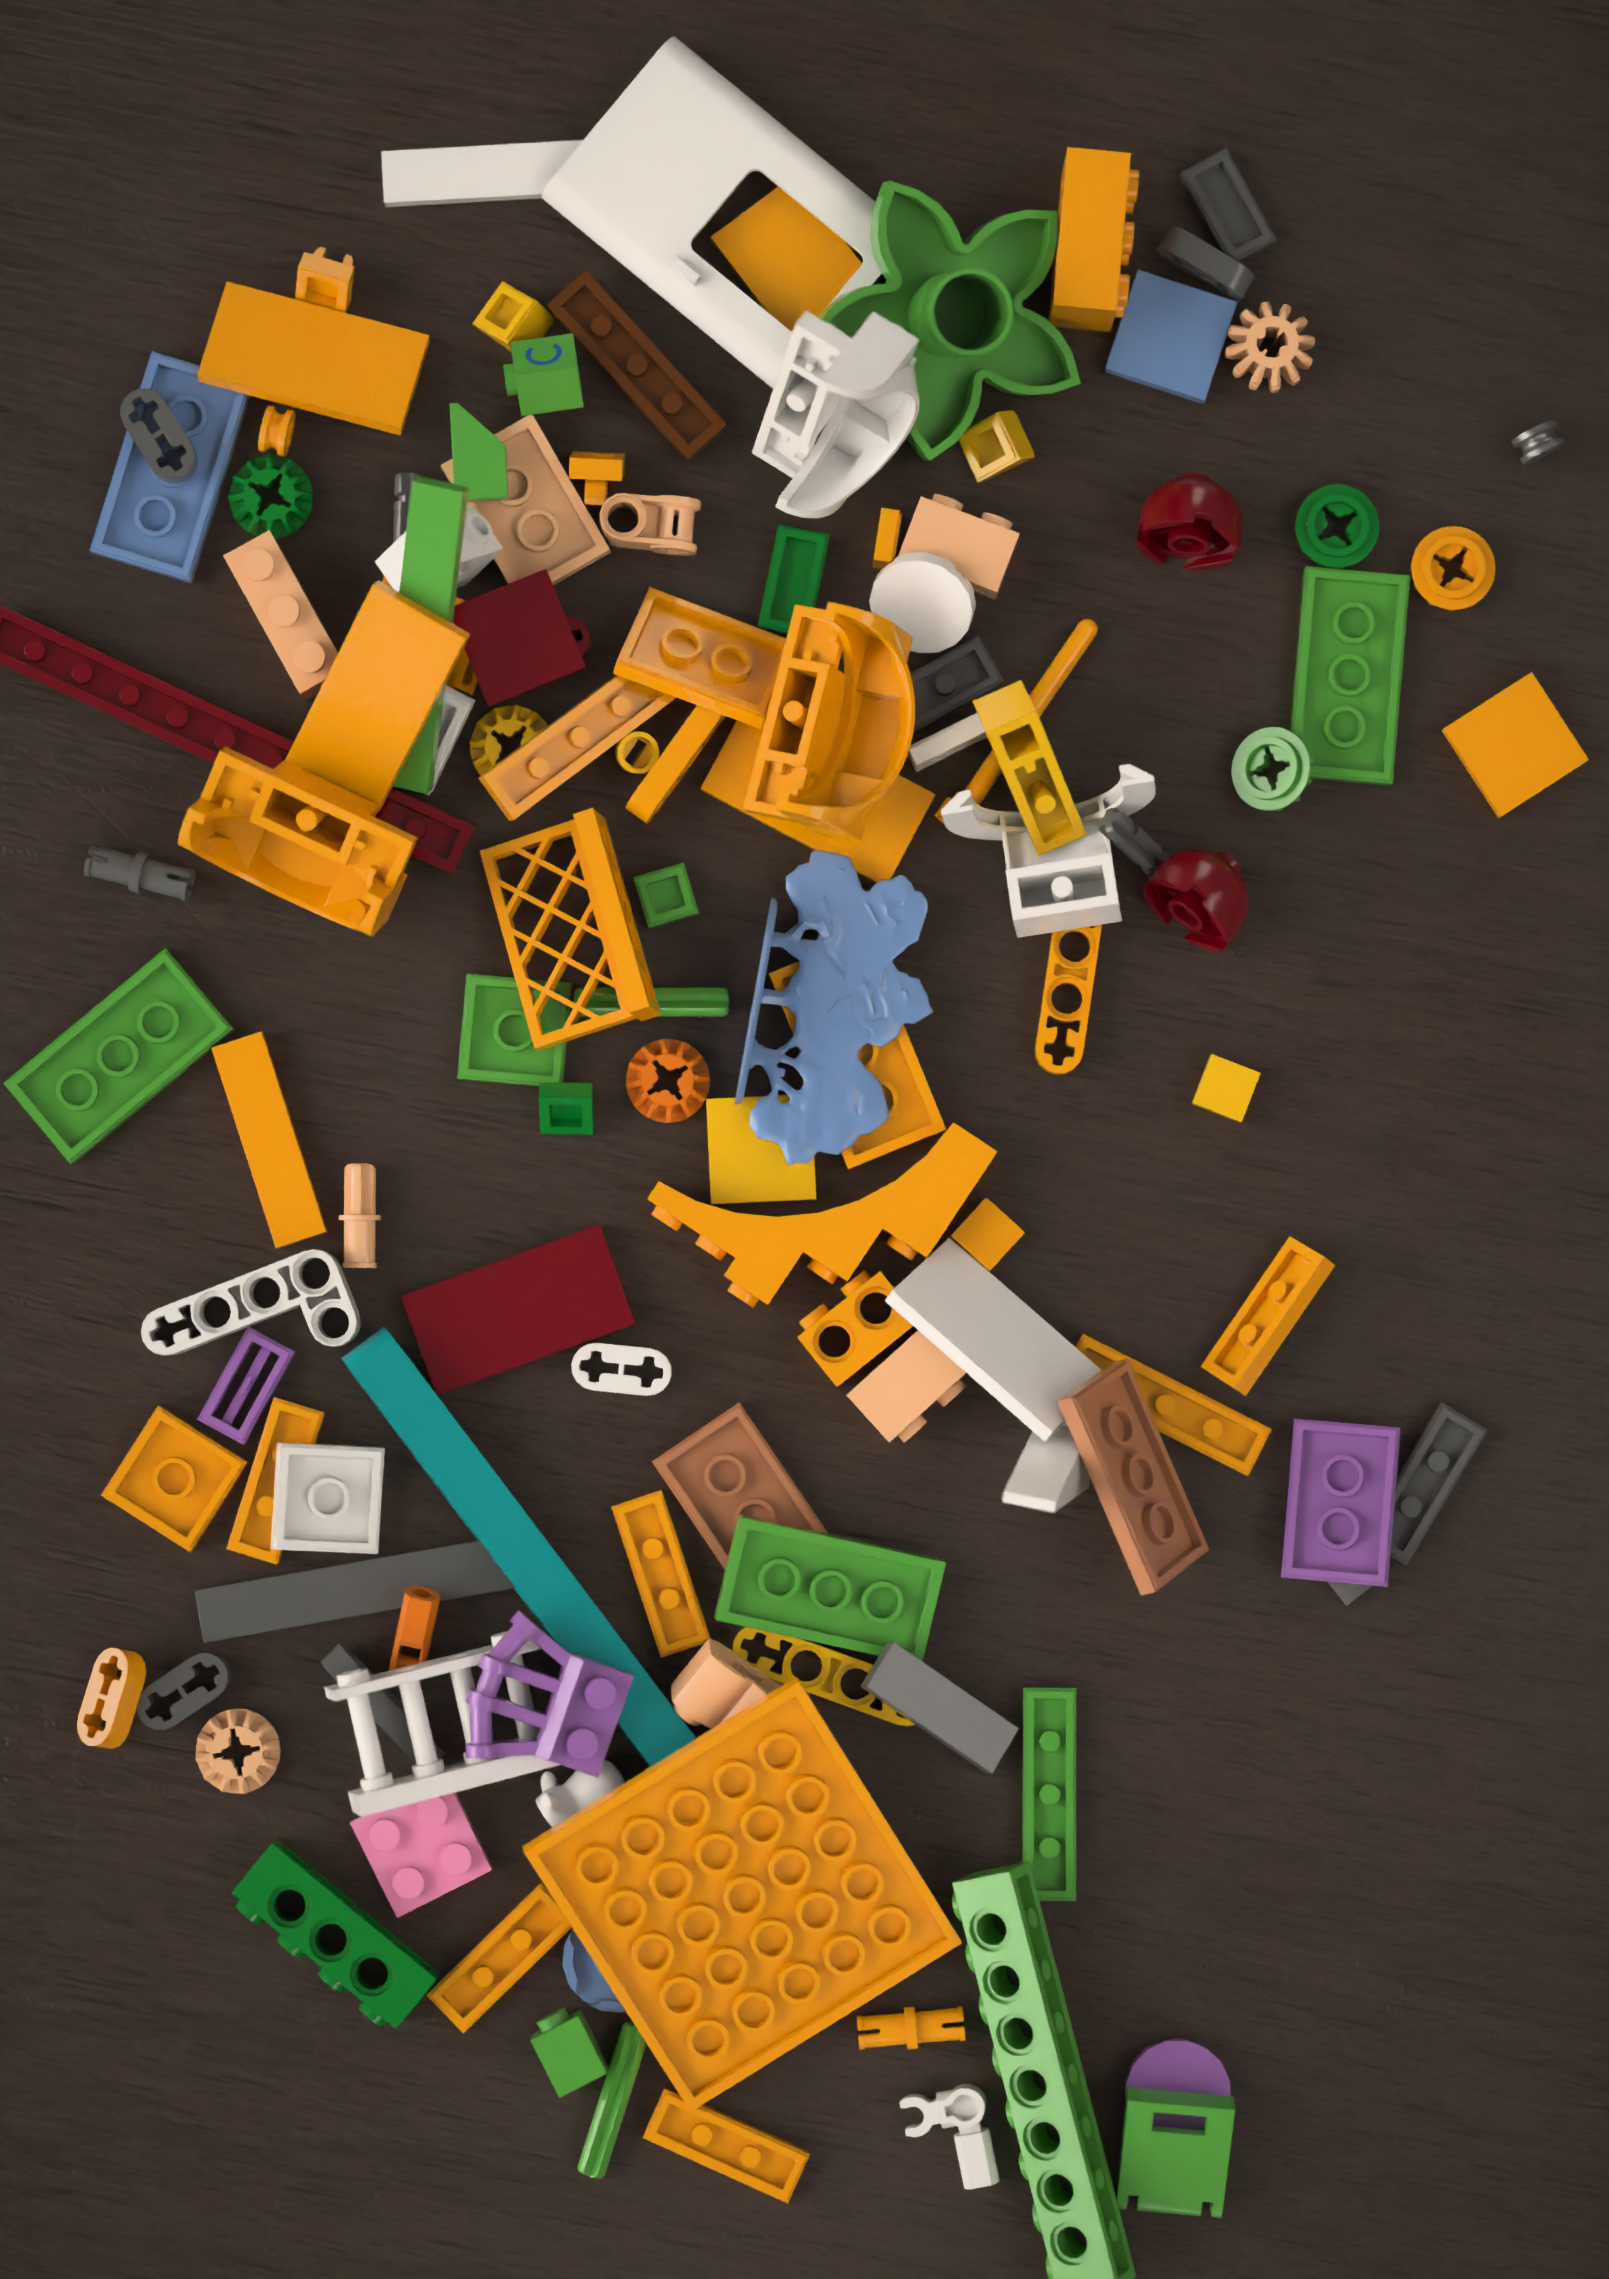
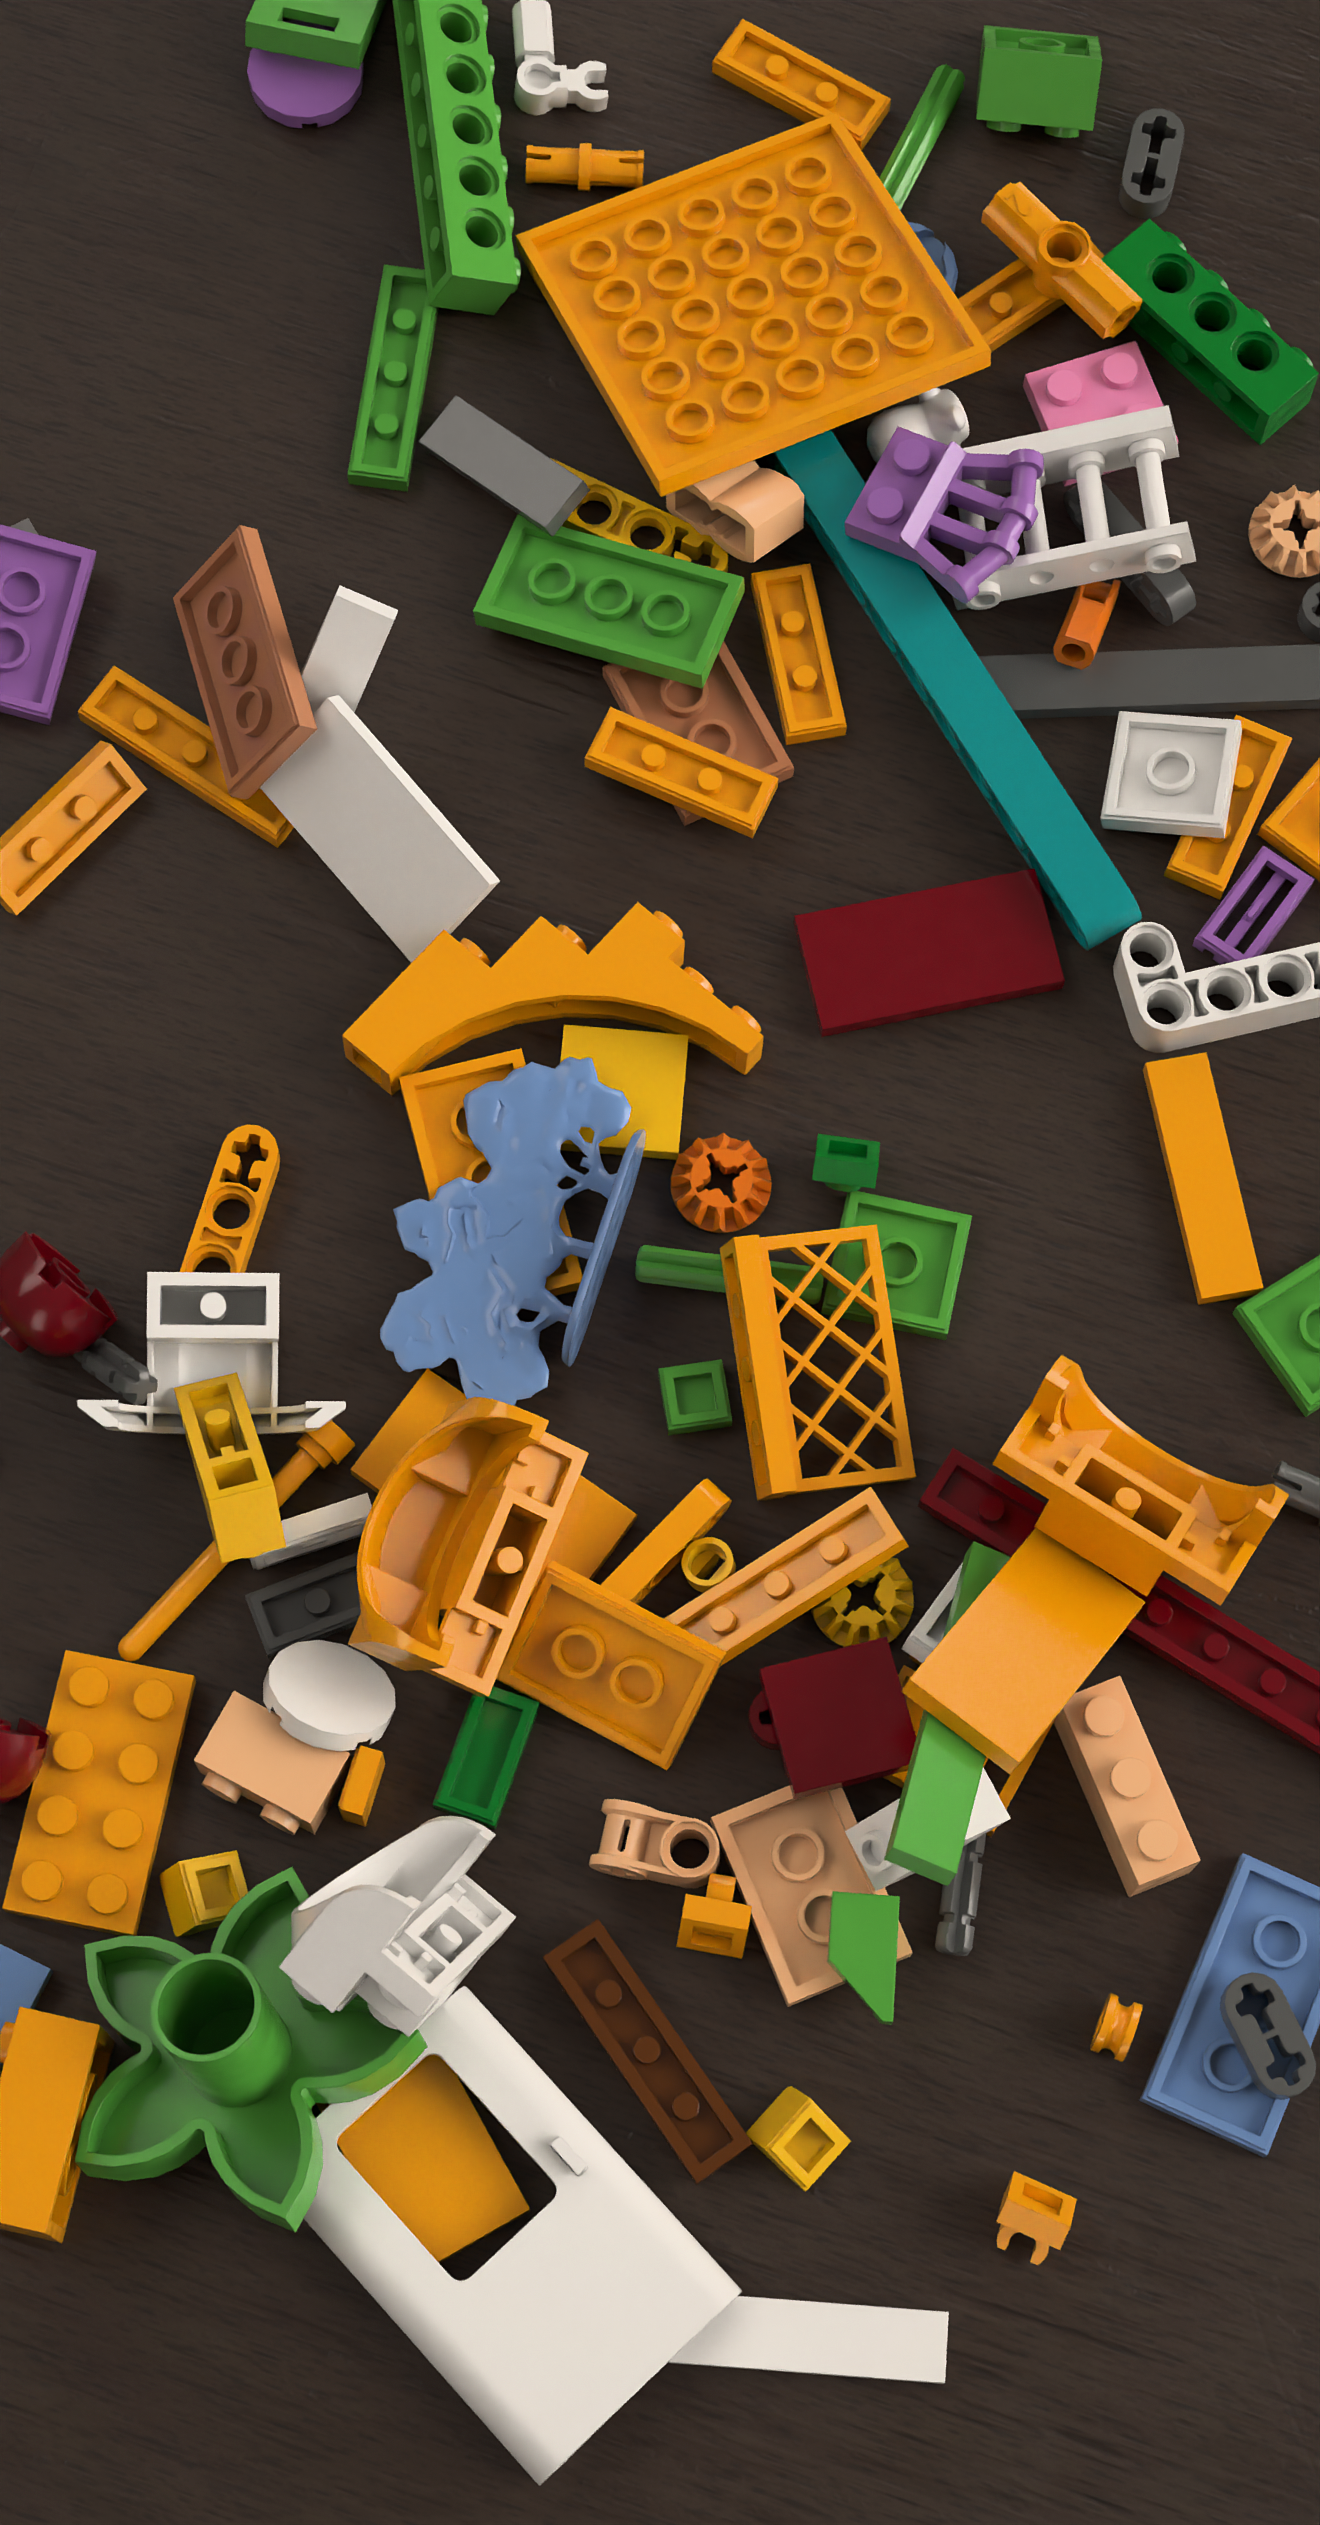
camera: 175 degrees left, 15 degrees down
light orange tile [197,281,429,436] -> none
green gear [228,454,313,539] -> none
light nougat axle [339,1163,381,1268] -> none
bright green brick [503,333,584,416] -> none
bright green brick [530,2008,609,2098] -> none
white beam [571,1343,672,1396] -> none
light orange brick [797,1270,913,1387] -> none
light nougat brick [846,1330,966,1443] -> none
light orange tile [950,1197,1025,1272] -> none
yellow tile [1191,1054,1261,1123] -> none
none -> light orange plate [2,1650,196,1936]
none -> light orange tile [585,707,779,839]
none -> bright green slope [976,25,1102,138]
none -> light orange piece [981,182,1142,339]
none -> dark grey beam [1119,108,1184,219]

